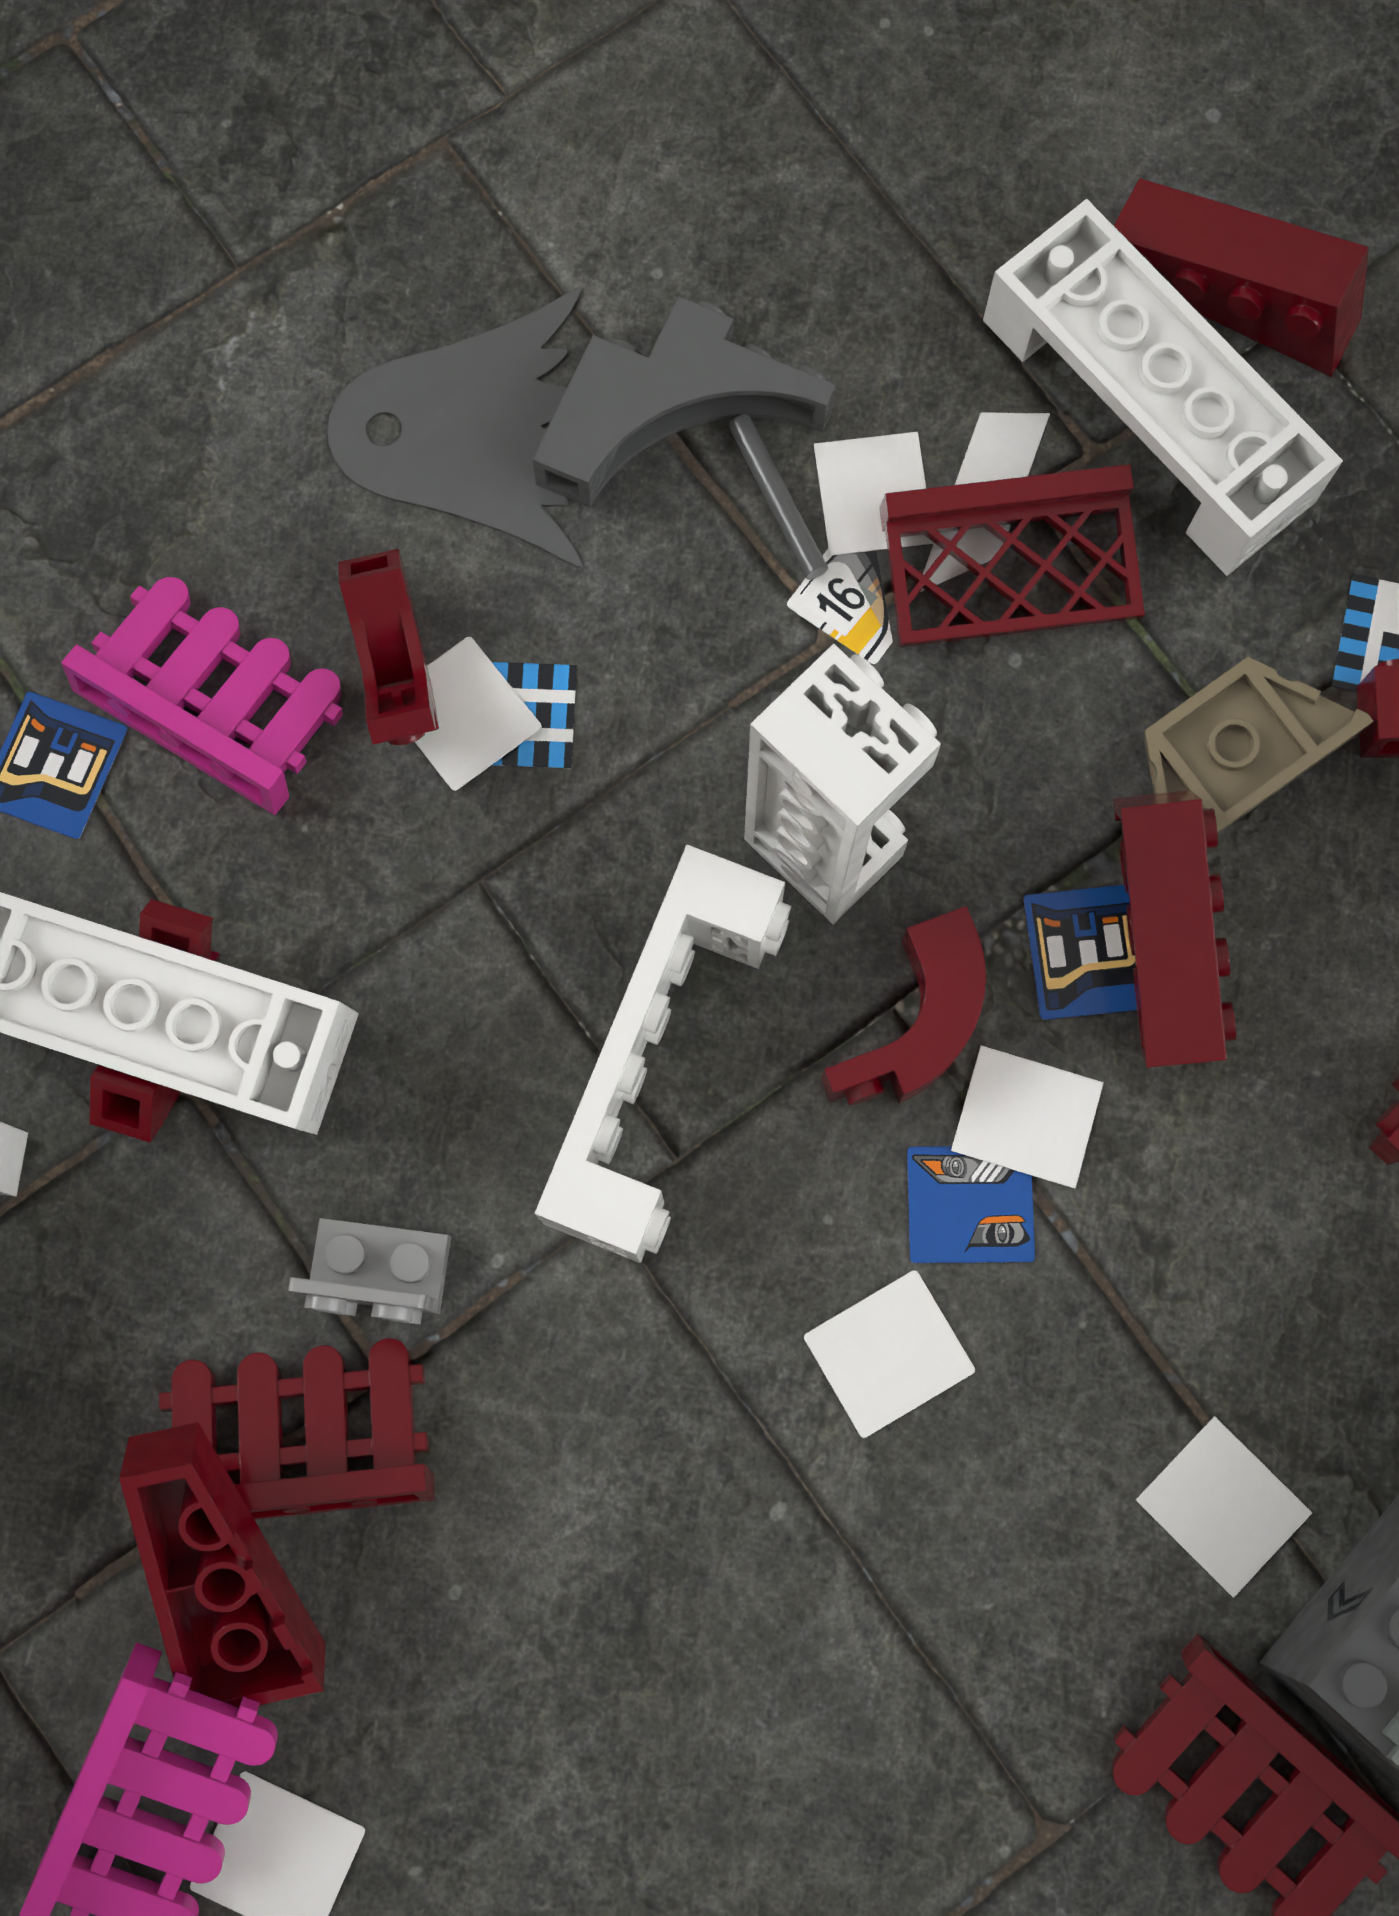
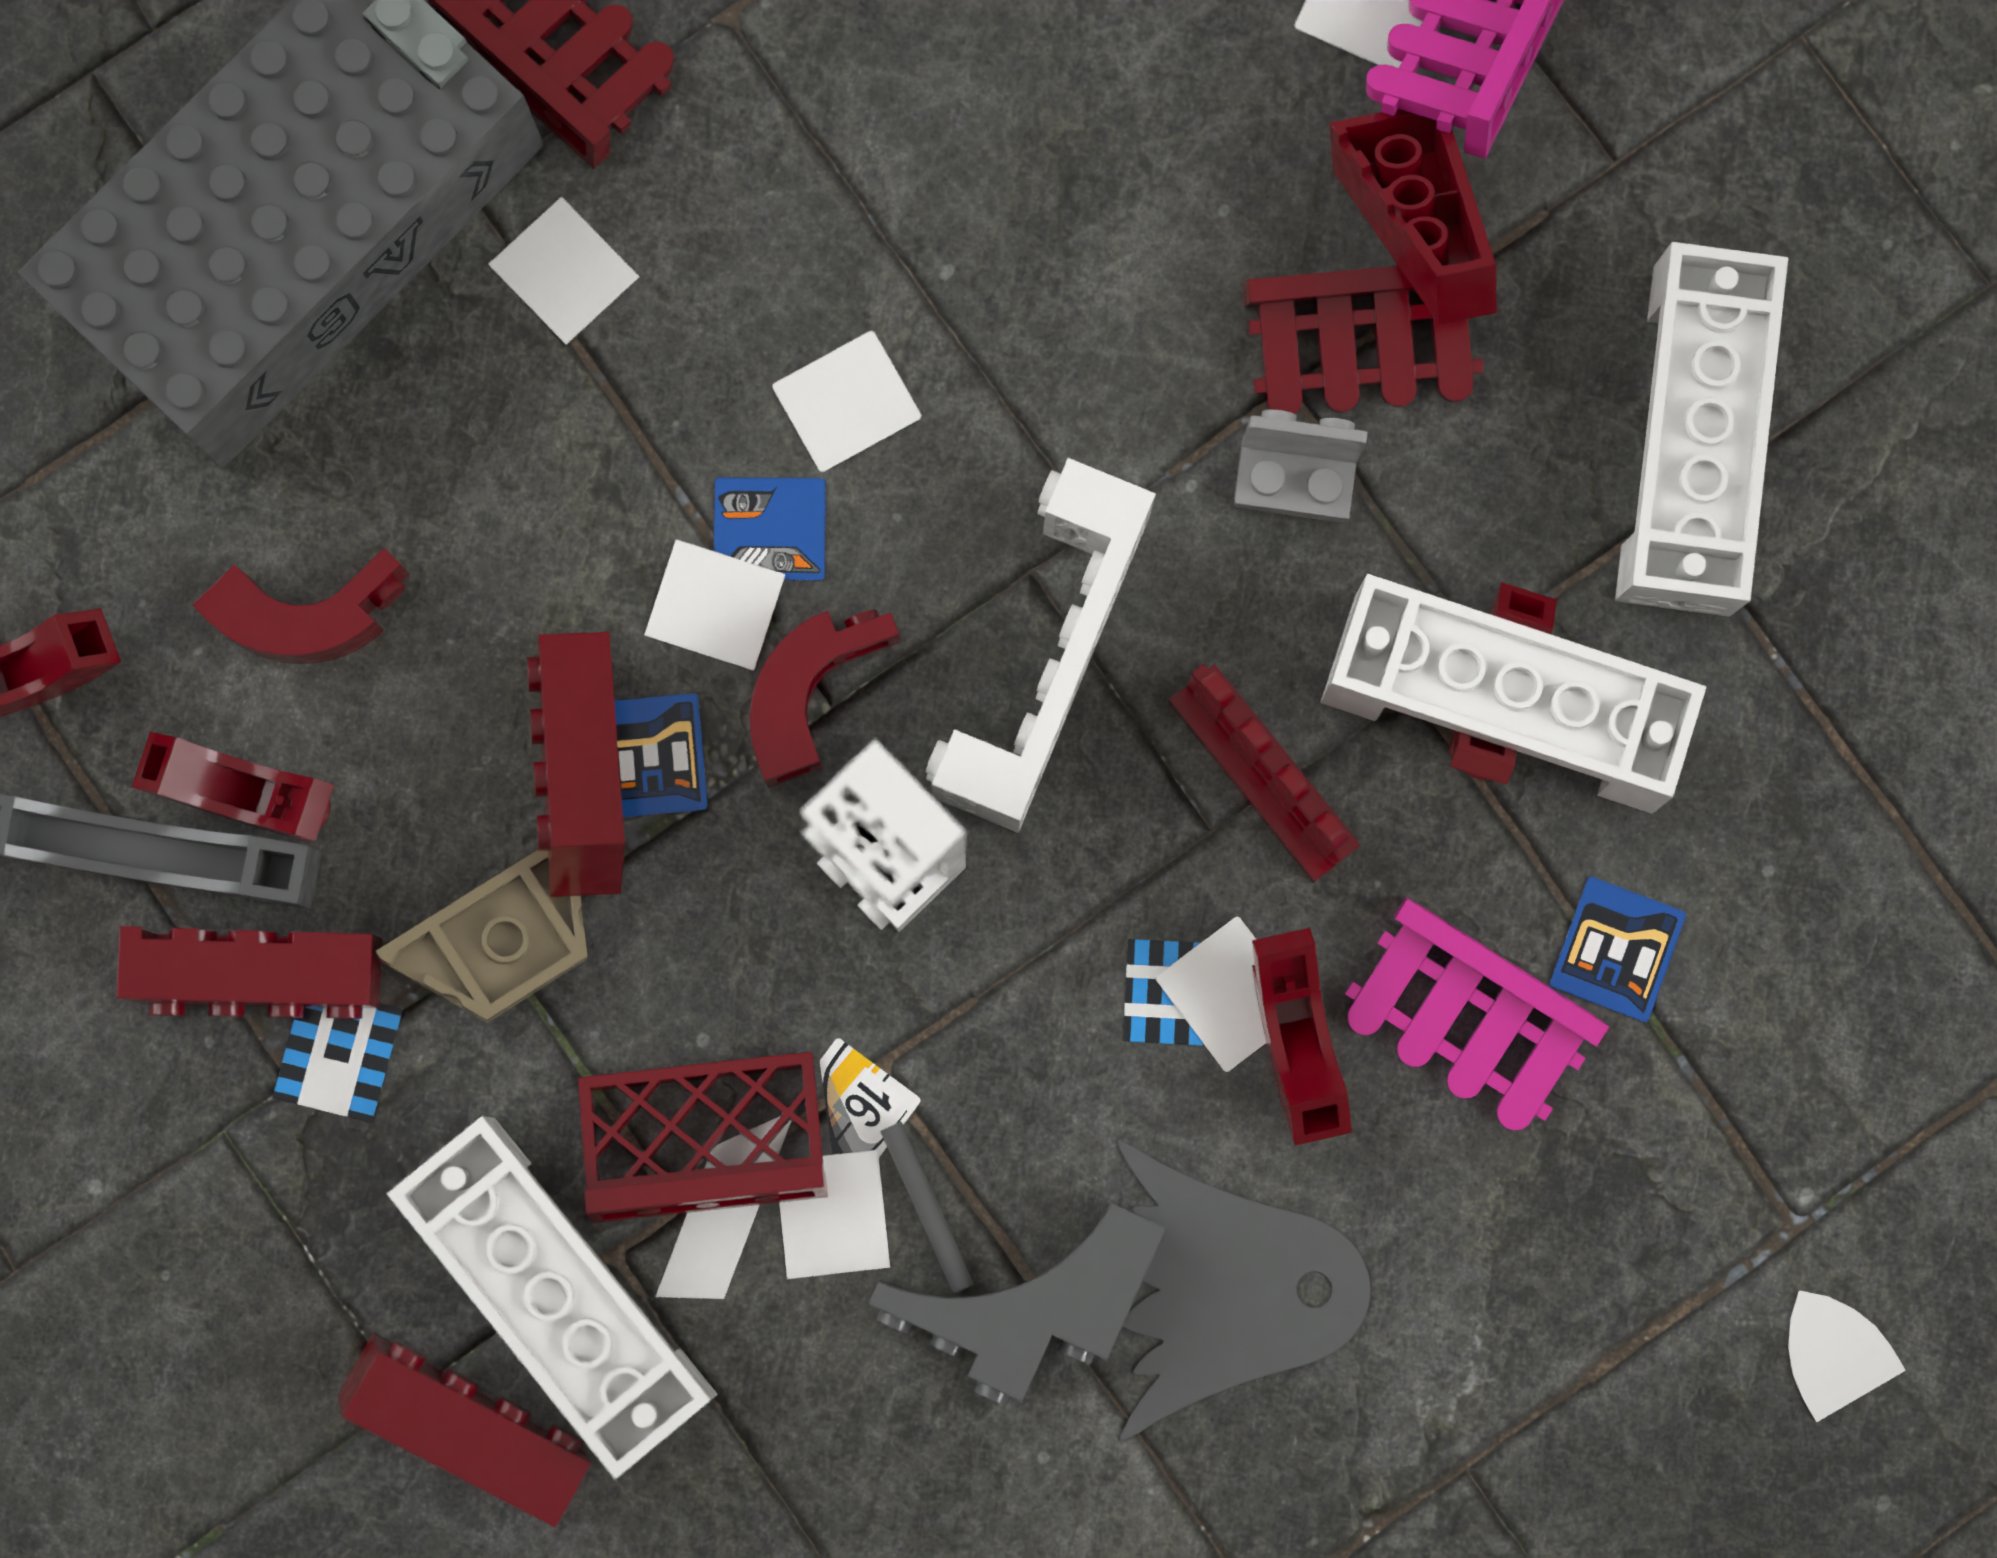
camera: 175 degrees right, 5 degrees up
none -> dark red fence [1168,664,1361,883]

